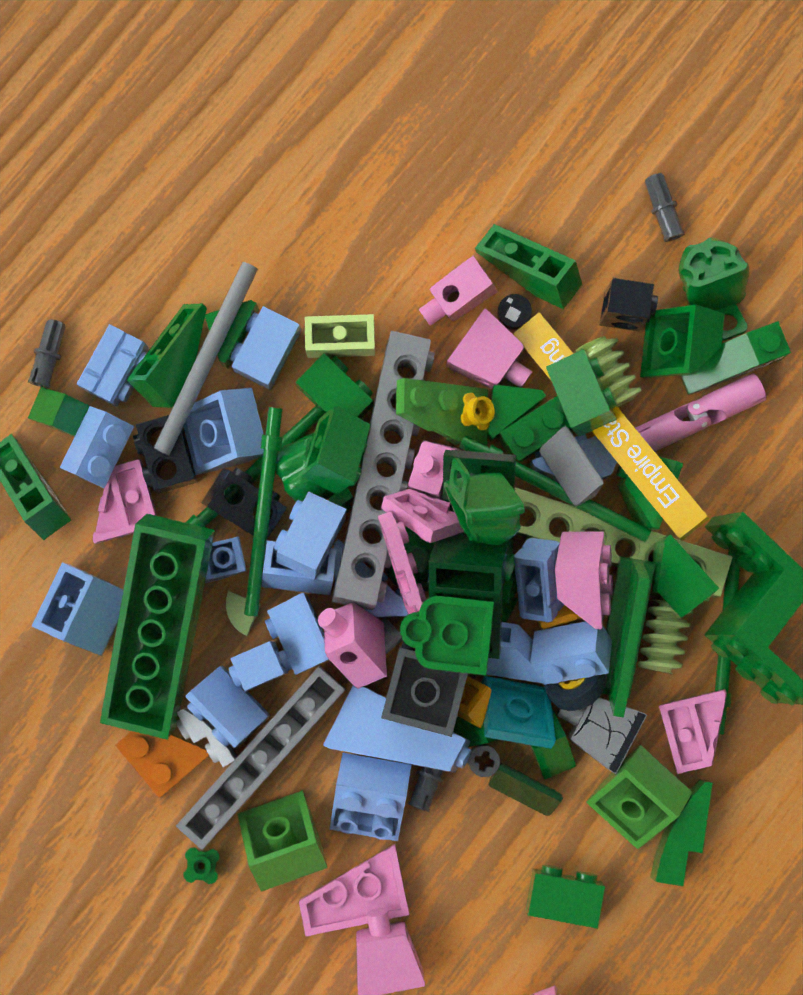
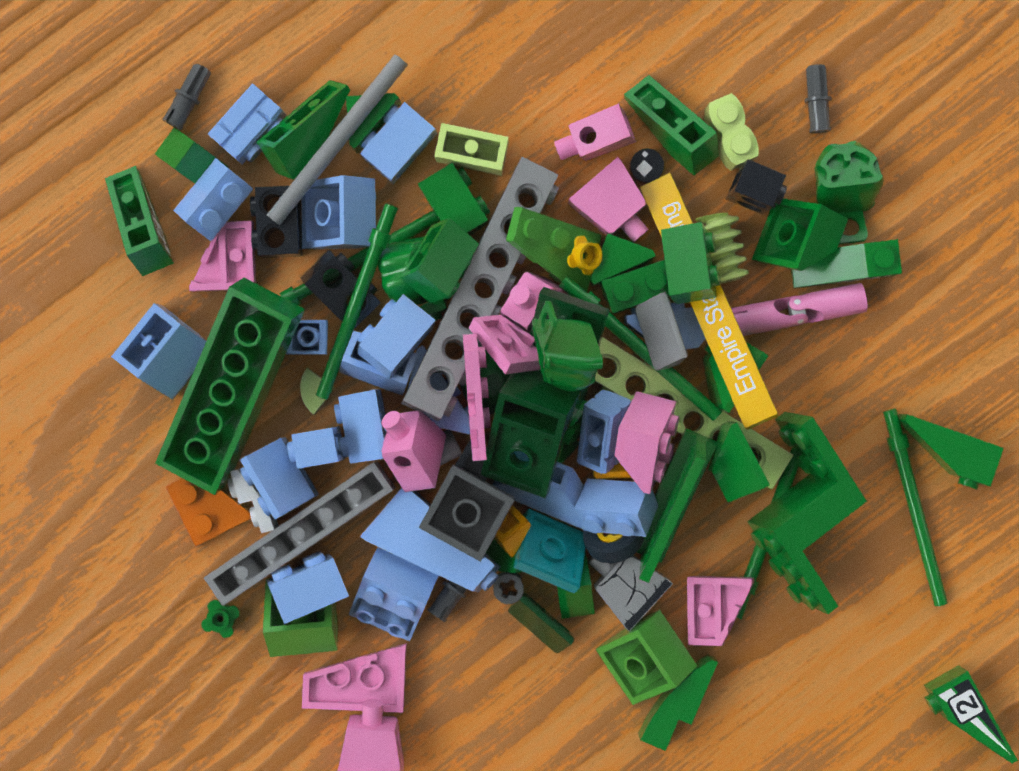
camera: 20 degrees right, 5 degrees up
green plate [400,596,495,675] -> none
green brick [525,865,605,929] -> none
yellowish green piece [637,599,693,674] -> none
none -> light blue slope [266,551,349,624]
none -> yellowish green brick [704,93,759,171]

